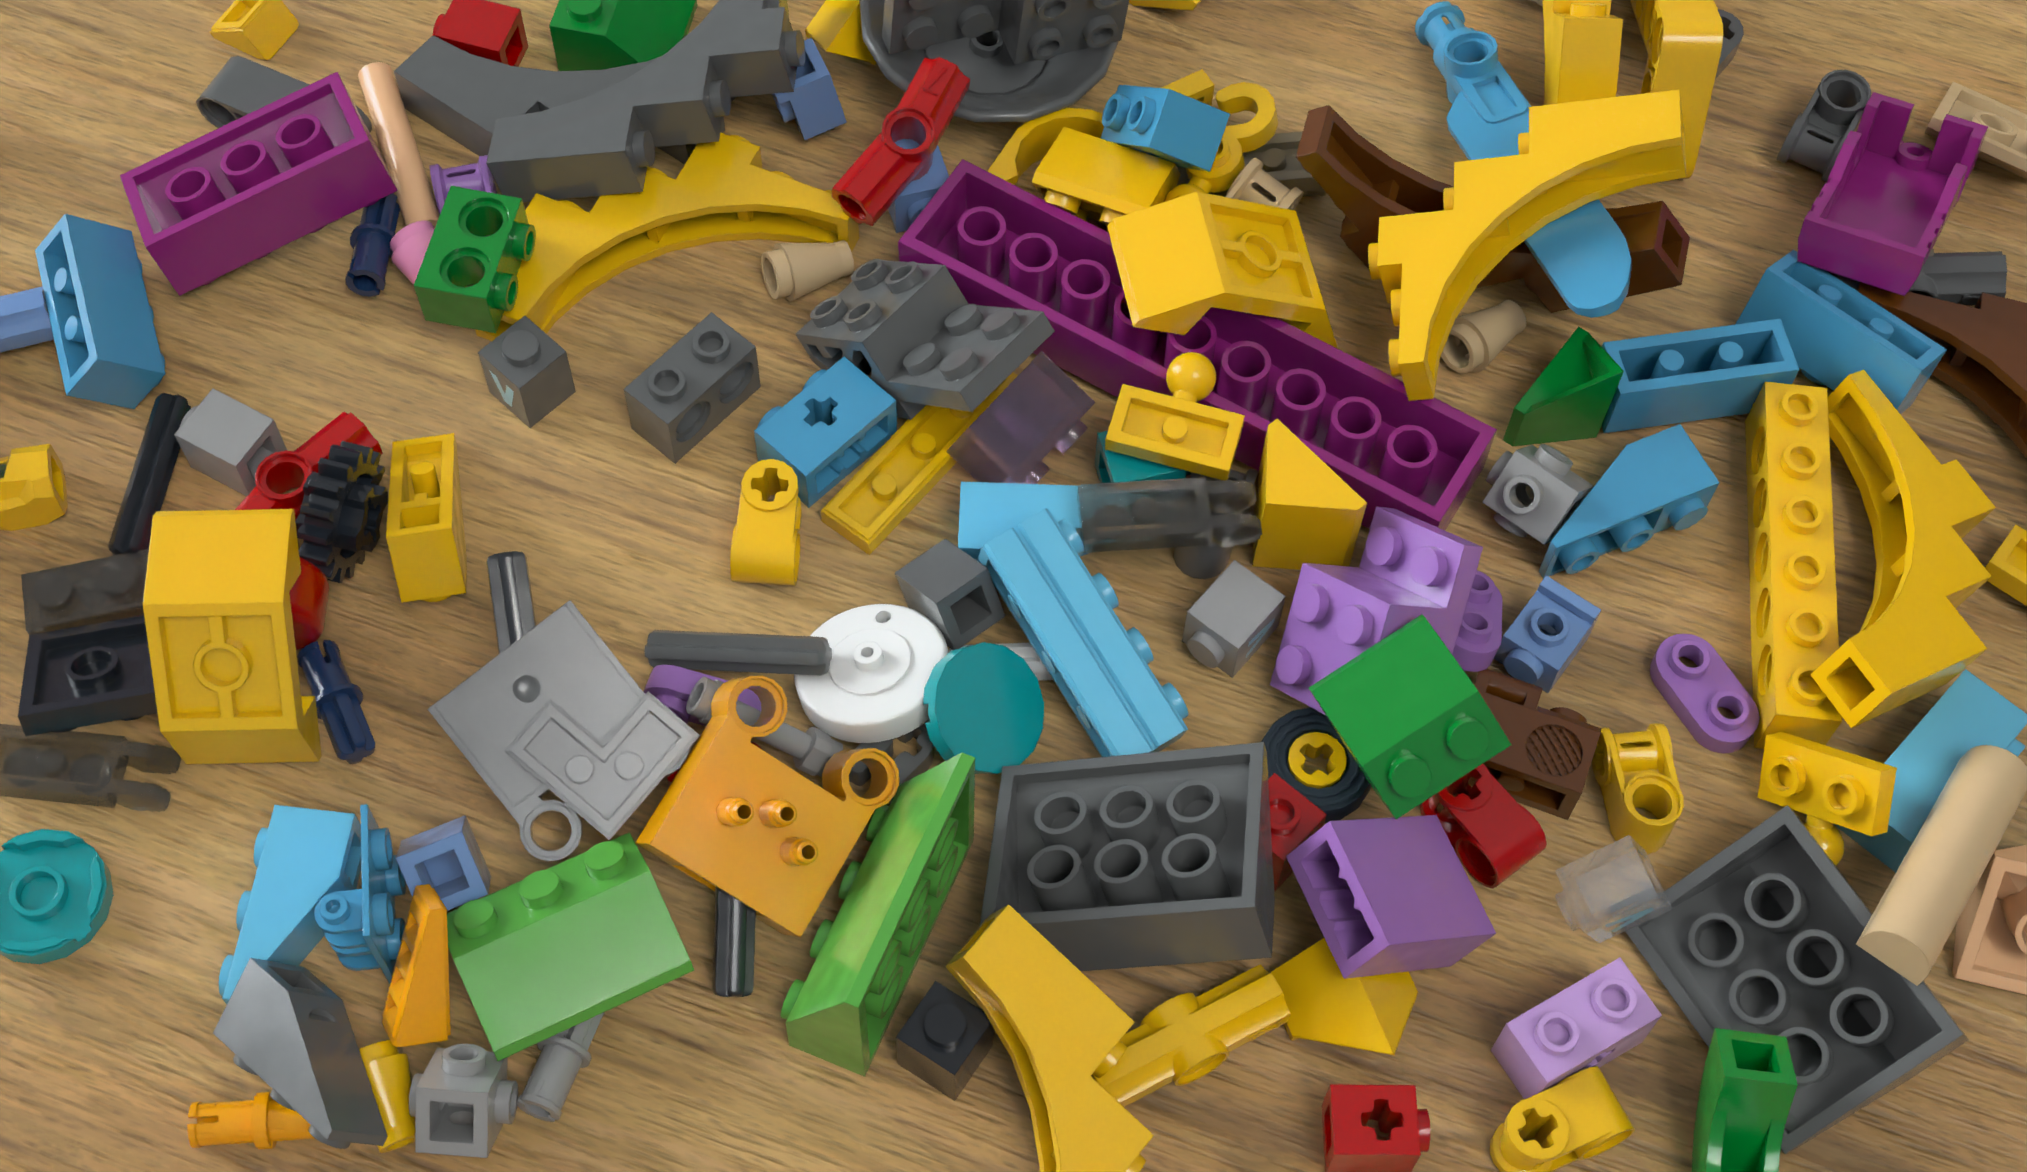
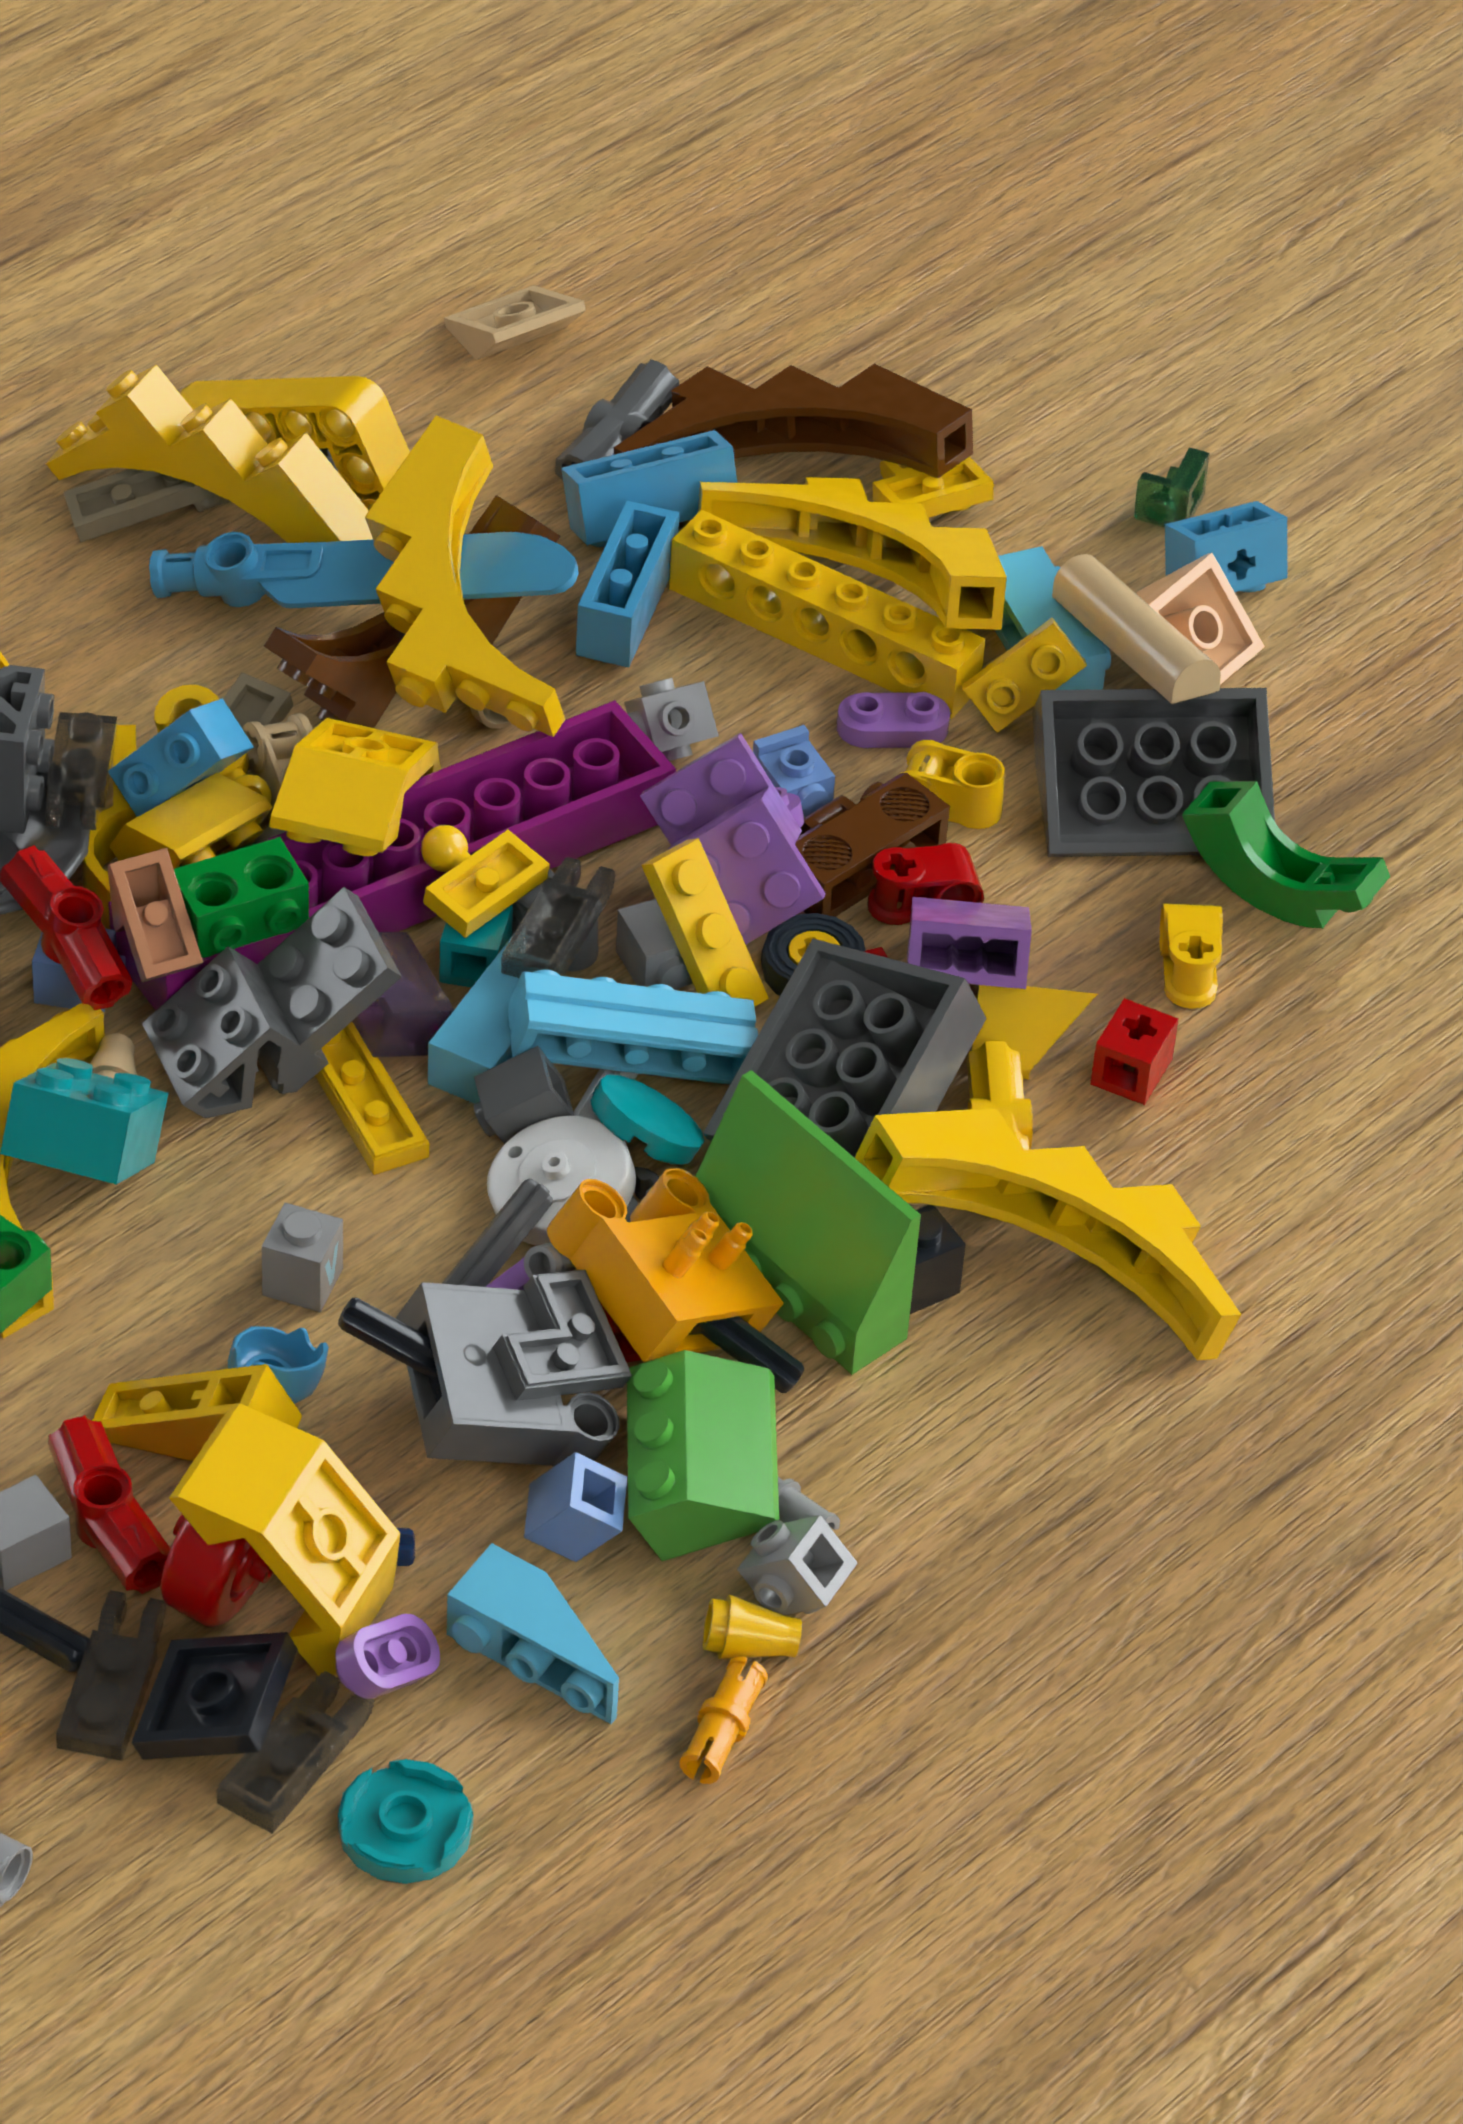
camera: 65 degrees left, 15 degrees down
dark grey slope [213,958,388,1149] -> none
black gear [295,441,388,583] -> none
dark azure hinge [315,804,406,984] -> none
light orange slope [382,884,451,1047] -> none
dark grey brick [478,316,576,428] -> none
dark grey brick [624,312,761,464] -> none
yellow piece [730,459,802,586] -> none
dark azure brick [754,356,897,508] -> none
yellow slope [1252,419,1367,570] -> none
green slope [1309,614,1512,819] -> none
lavender brick [1491,957,1662,1099] -> none
green slope [1503,326,1624,447] -> none
dark azure slope [1539,424,1720,579] -> none
clear brick [1555,835,1673,943] -> none
dark grey piece [1776,69,1872,182] -> none
magenta piece [1797,92,1988,296] -> none
none -> teal brick [0,1058,168,1185]
none -> clear smoke hinge [45,712,117,830]
none -> nougat slope [108,848,203,982]
none -> green brick [174,837,309,958]
none -> dark azure hair [228,1326,329,1404]
none -> light grey brick [262,1203,343,1312]
none -> medium lavender plate [336,1614,440,1699]
none -> yellow plate [641,838,769,1007]

